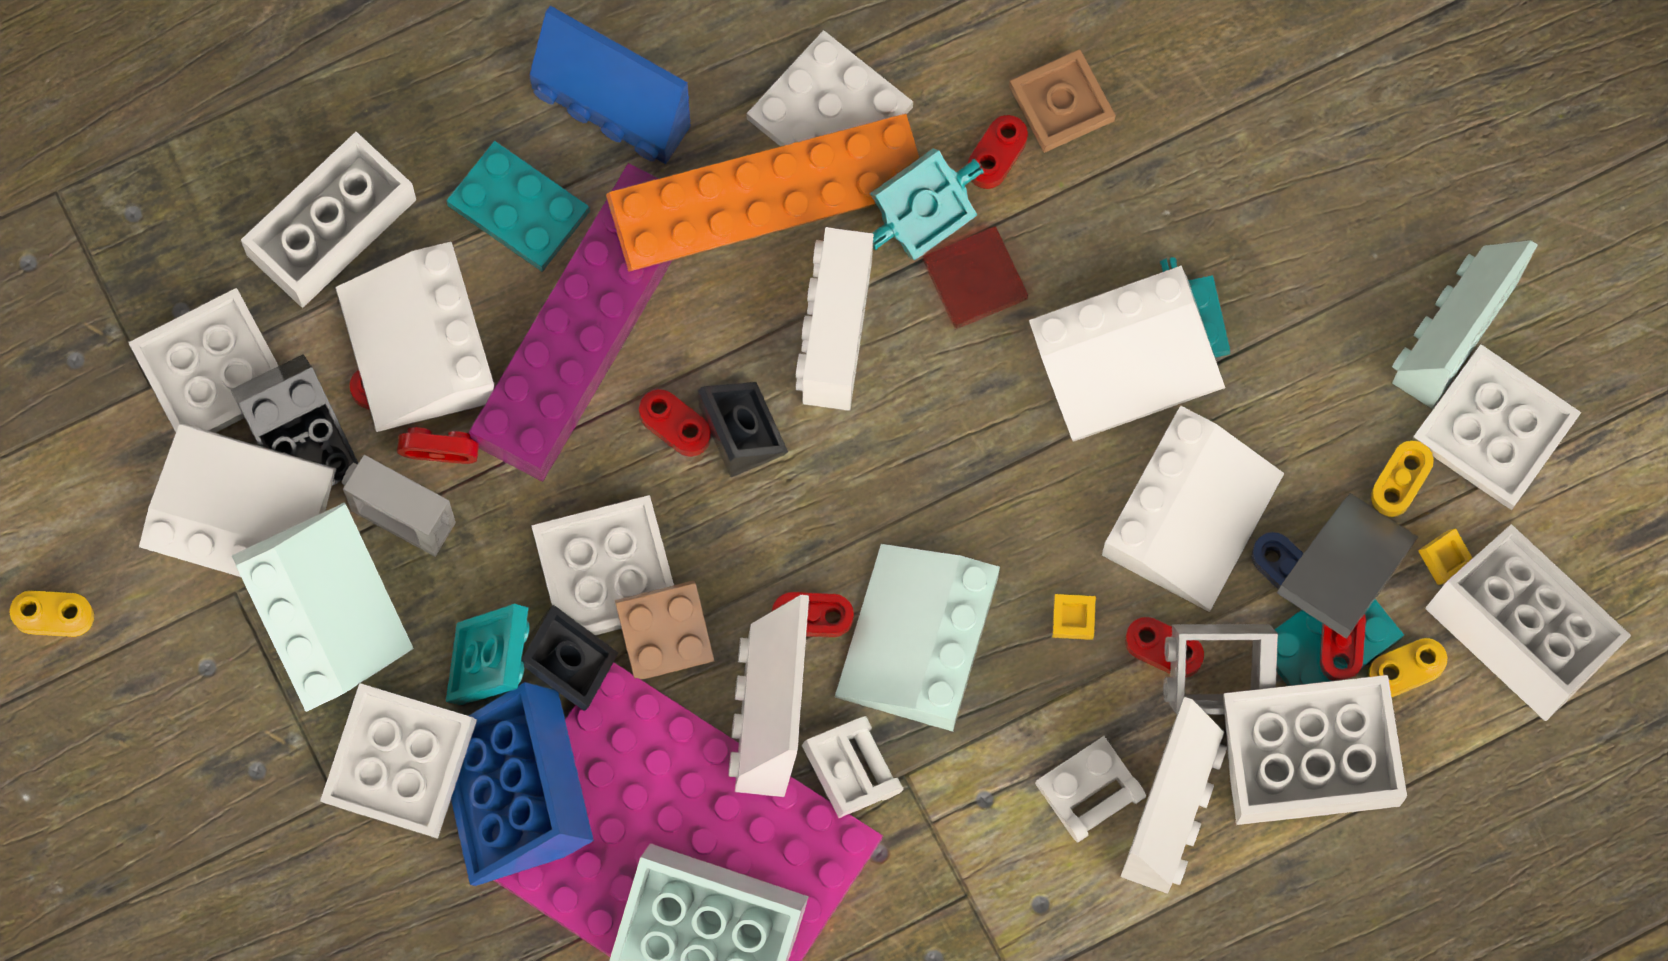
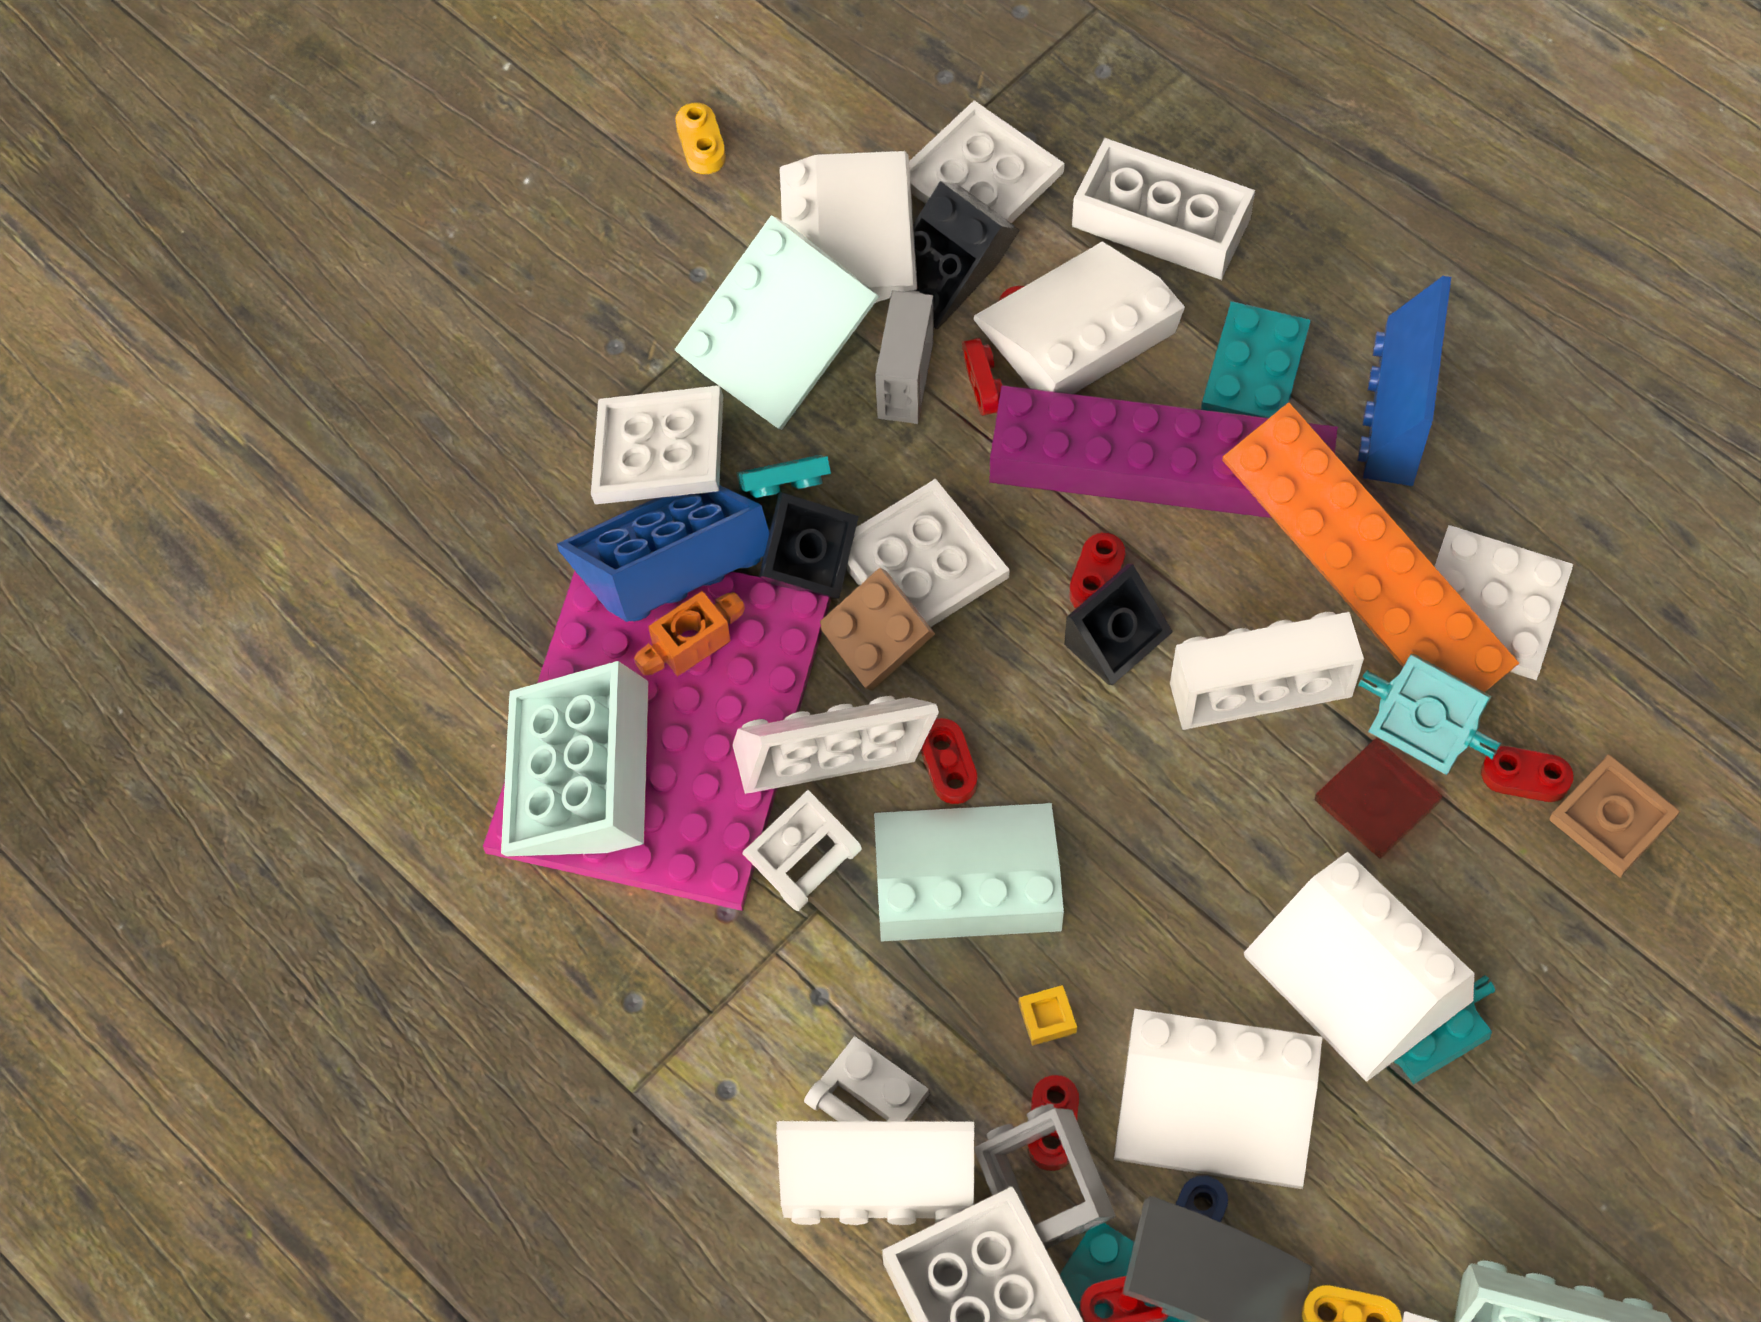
camera: 75 degrees right, 10 degrees down
none -> orange piece [634,591,745,677]

